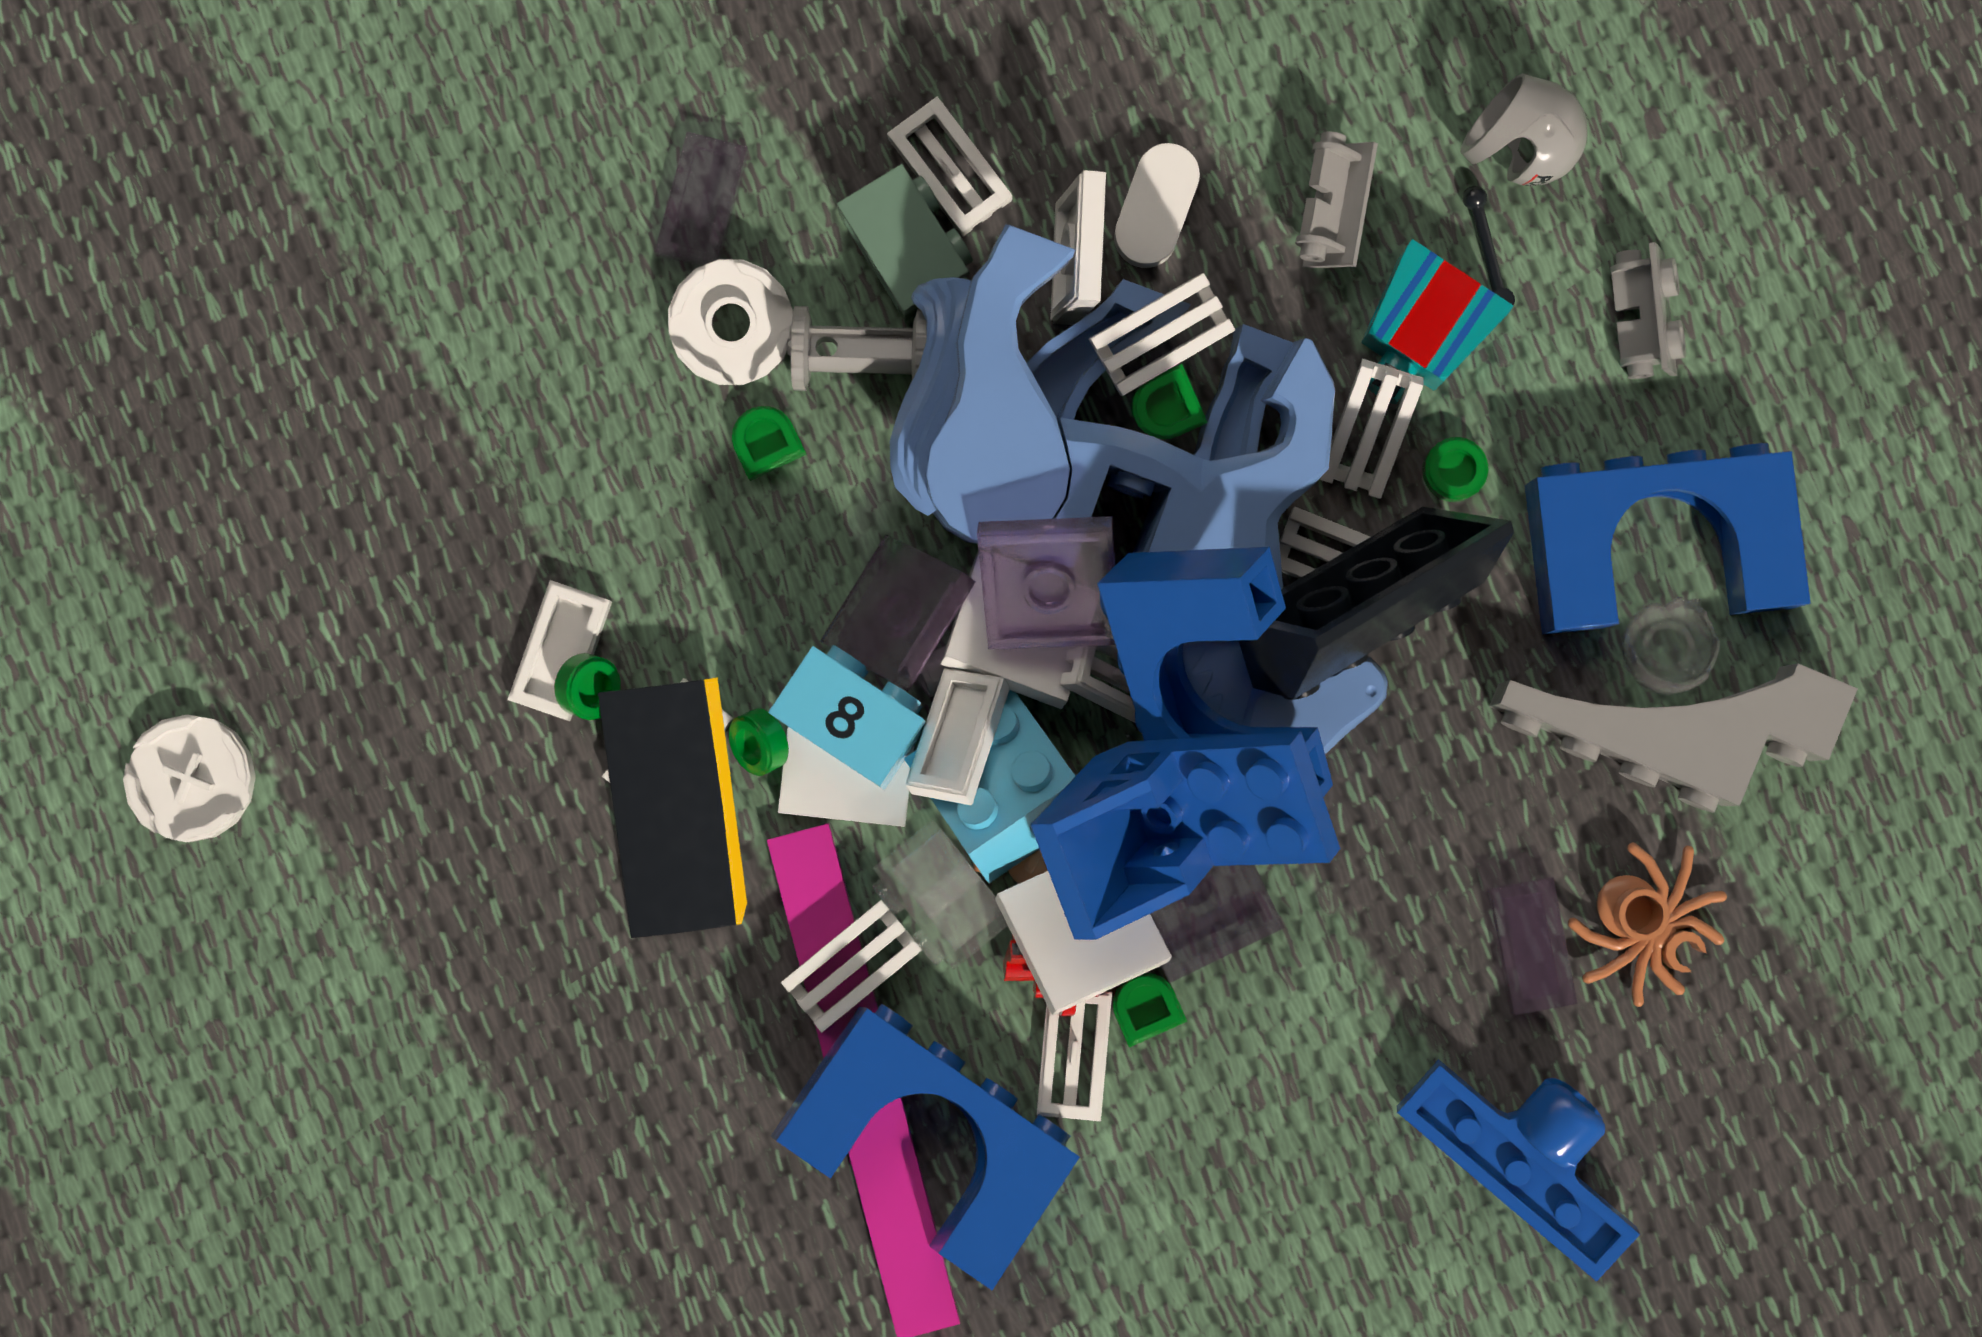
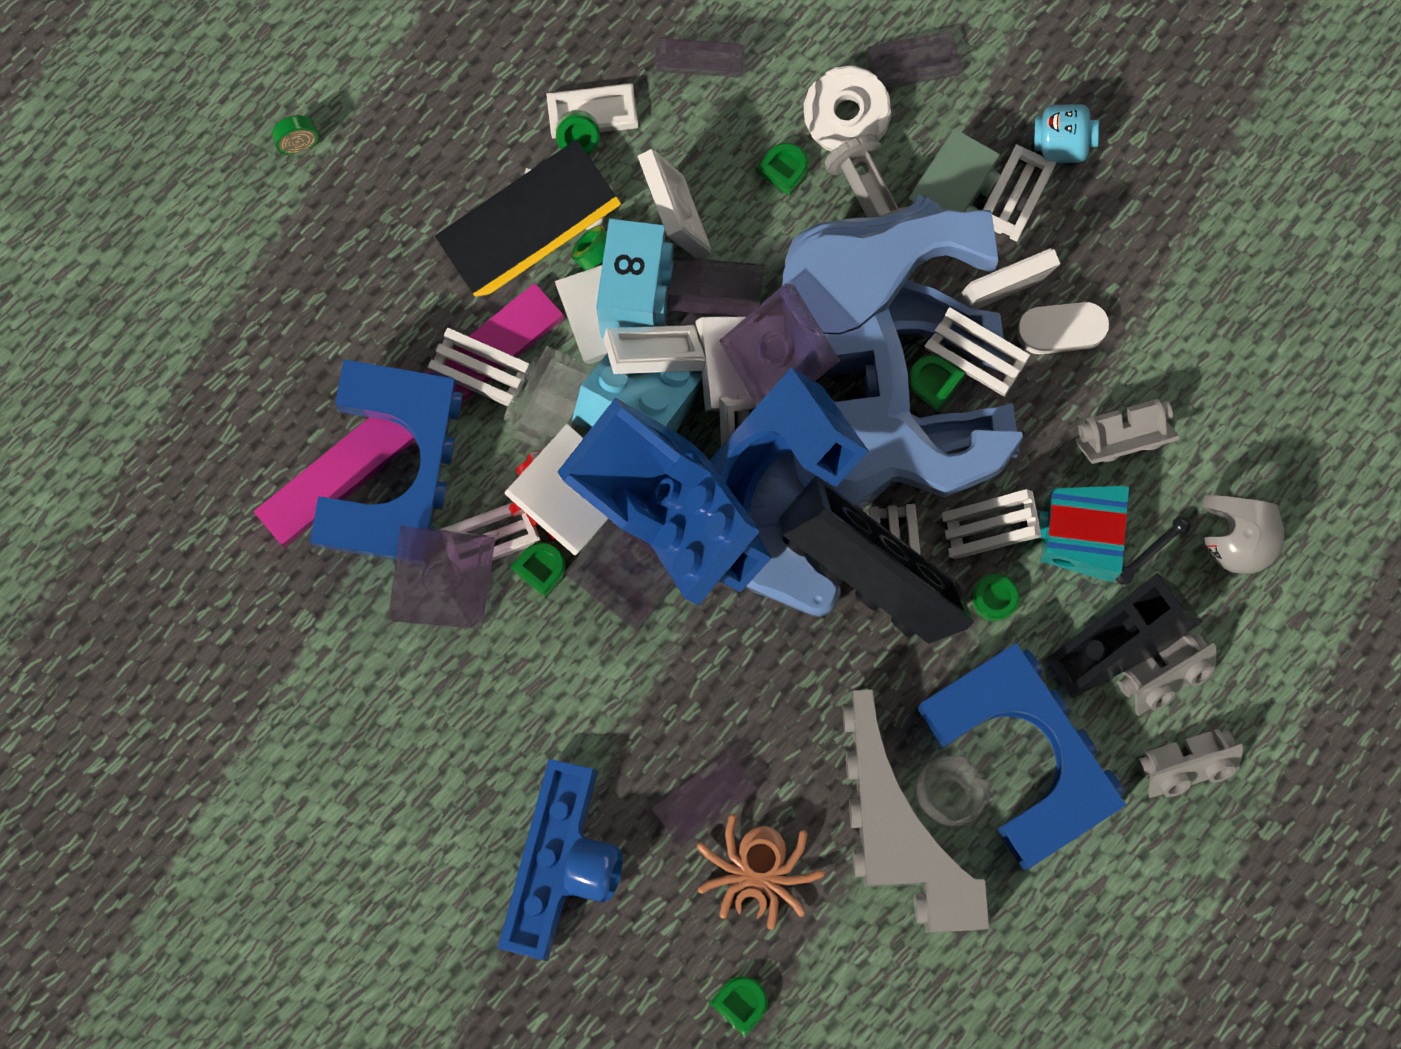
camera: 70 degrees right, 10 degrees down
none -> tile [271,115,319,155]
none -> clear purple tile [388,525,495,629]
none -> white tile [638,149,711,258]
none -> tile [656,38,745,78]
none -> green tile [709,976,768,1037]
none -> medium azure head [1035,104,1099,163]
none -> black slope [1045,573,1203,698]
none -> light grey hinge [1137,729,1243,798]

